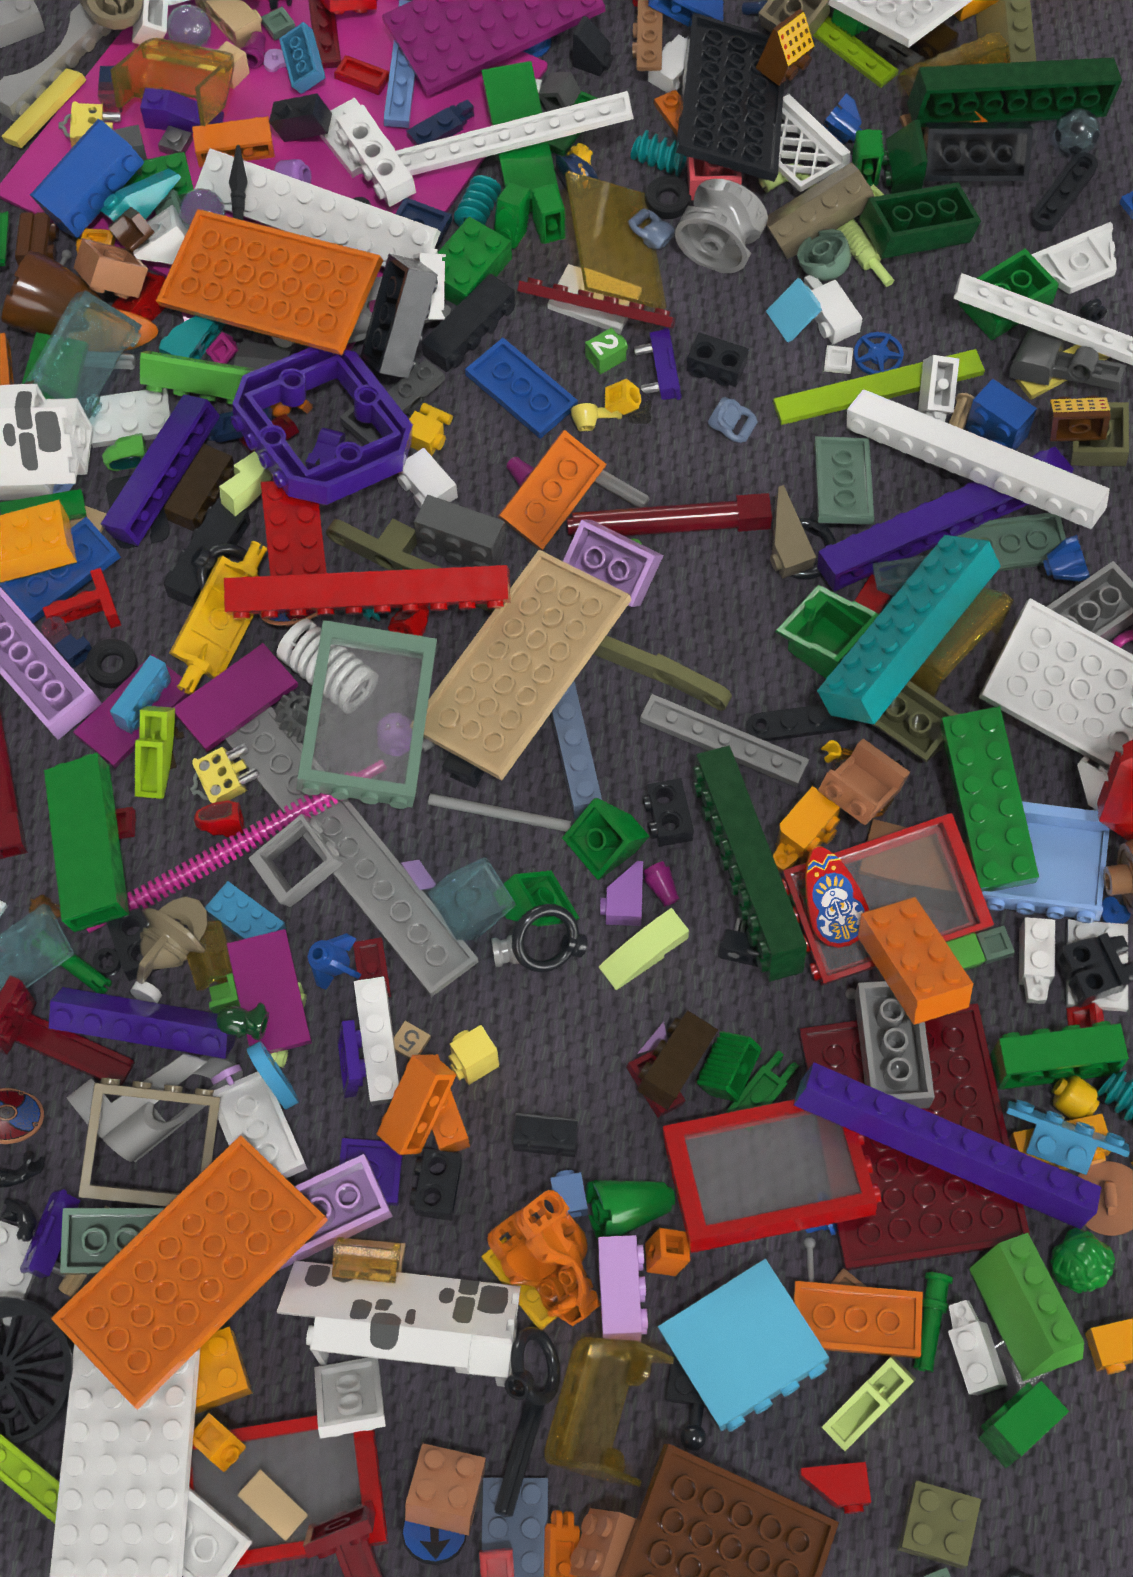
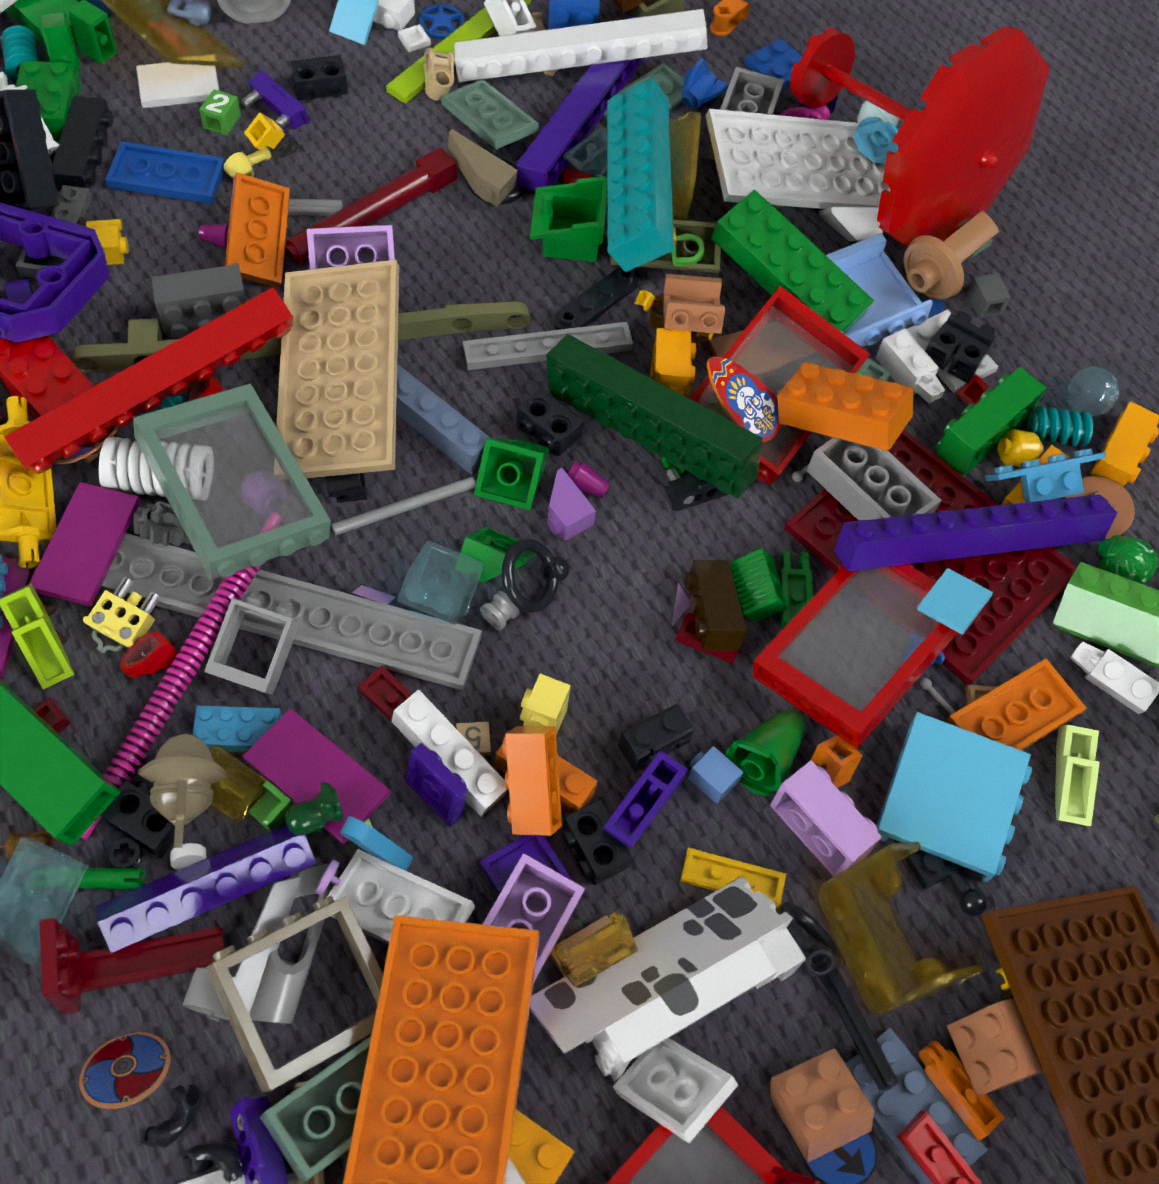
camera: 45 degrees left, 5 degrees down
blue brick [308,933,362,990] -> none
white brick [397,448,458,508] -> none
orange animal [487,1190,601,1326] -> none
dark red plate [517,277,676,329] -> none
yellowish green slope [599,908,689,990] -> none
sand blue piece [708,397,758,443] -> none
red slope [798,1462,871,1514] -> none
green pin [913,1272,953,1373] -> none
none -> tan piece [423,48,454,101]
none -> dark purple slope [603,750,688,849]
none -> bright green piece [671,227,704,267]
none -> medium azure piece [917,568,993,635]

